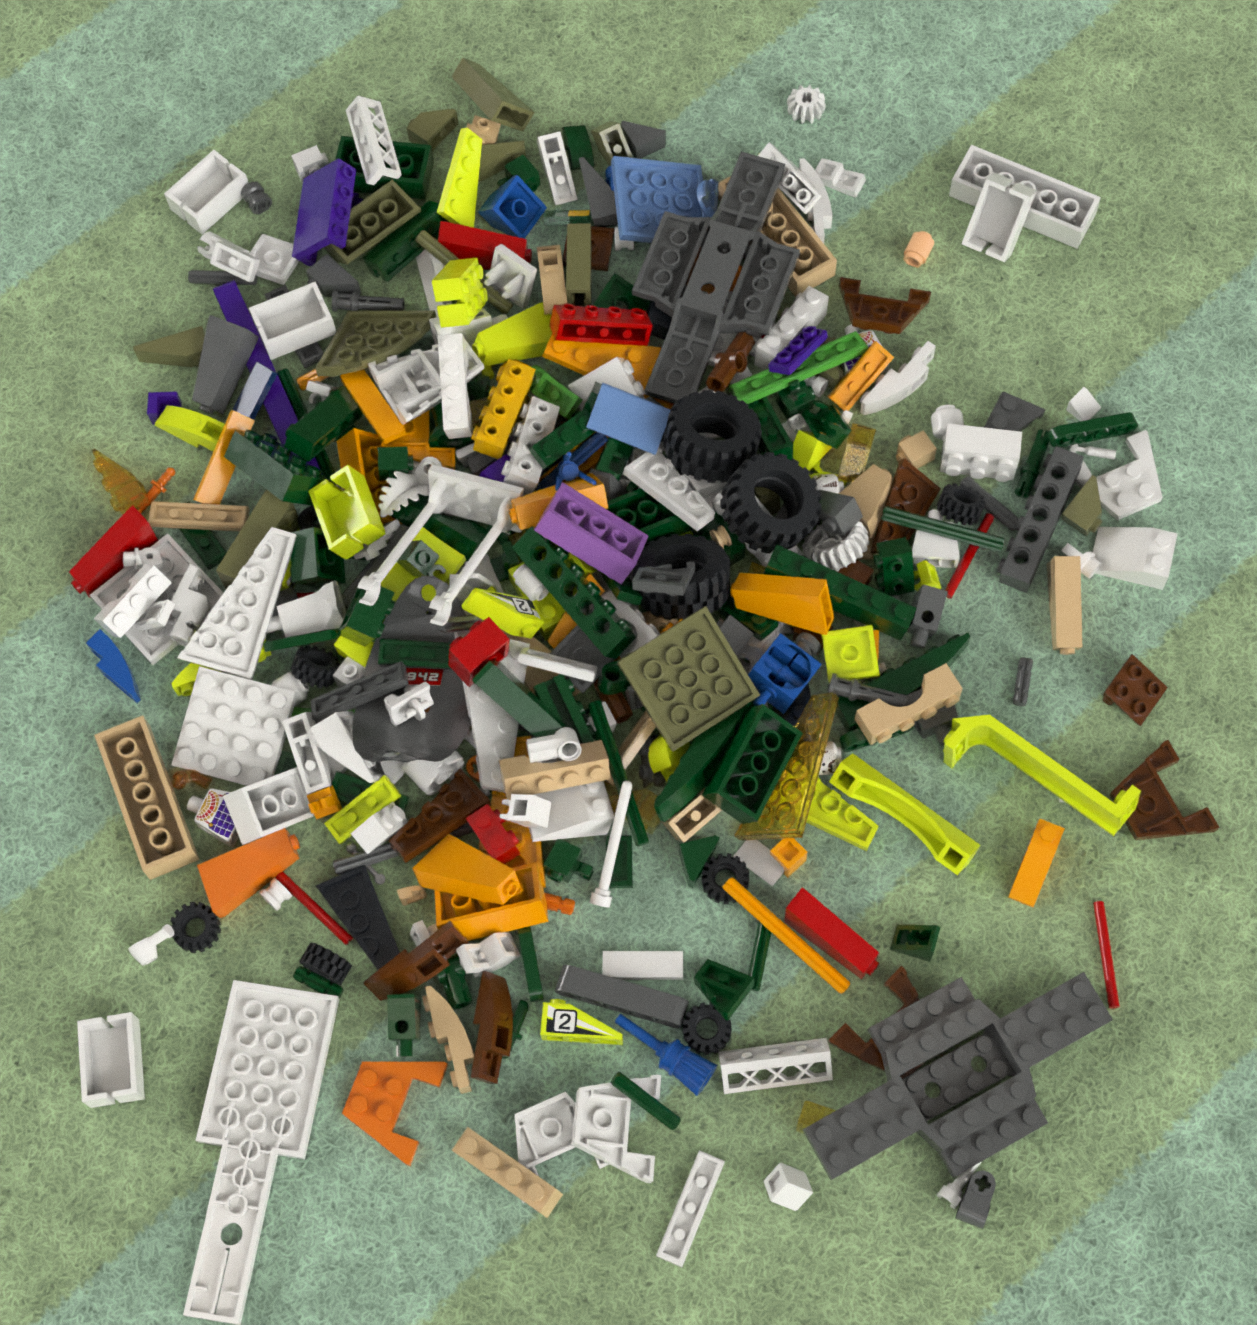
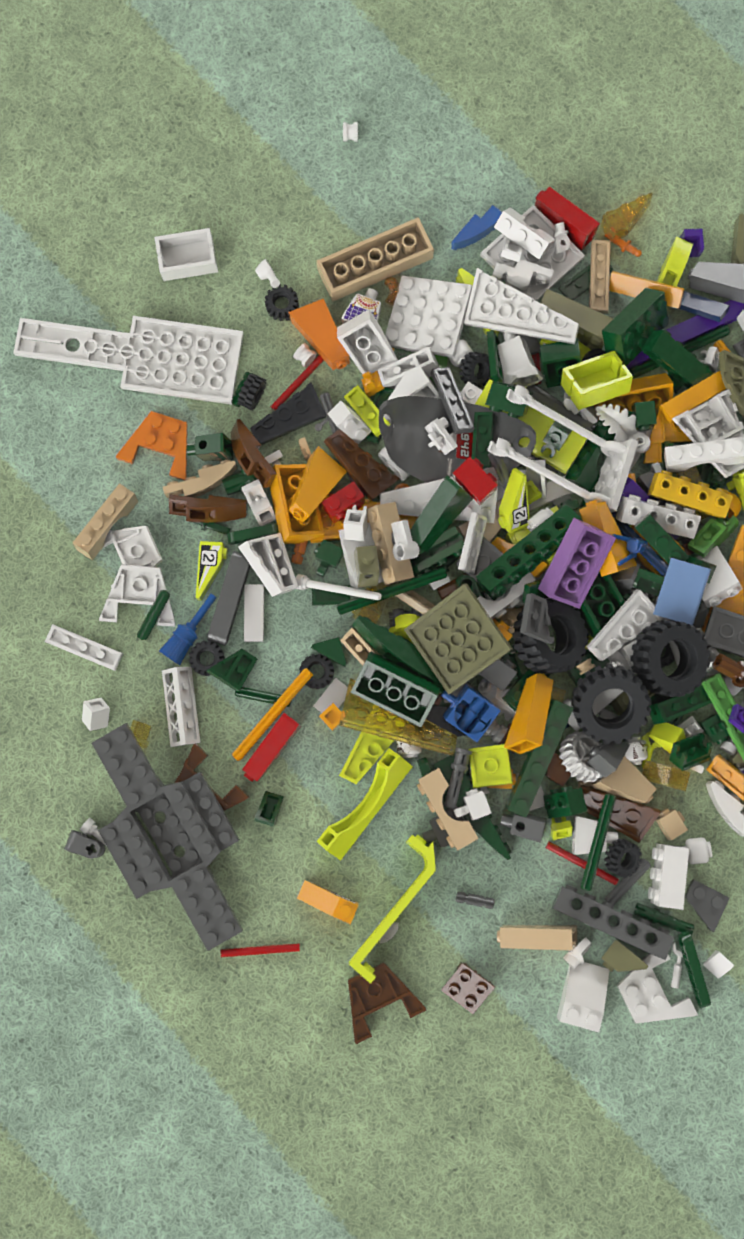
camera: 85 degrees right, 15 degrees up
none -> white wedge [238,533,298,597]
none -> olive torso [354,545,379,587]
none -> white brick [453,788,491,820]

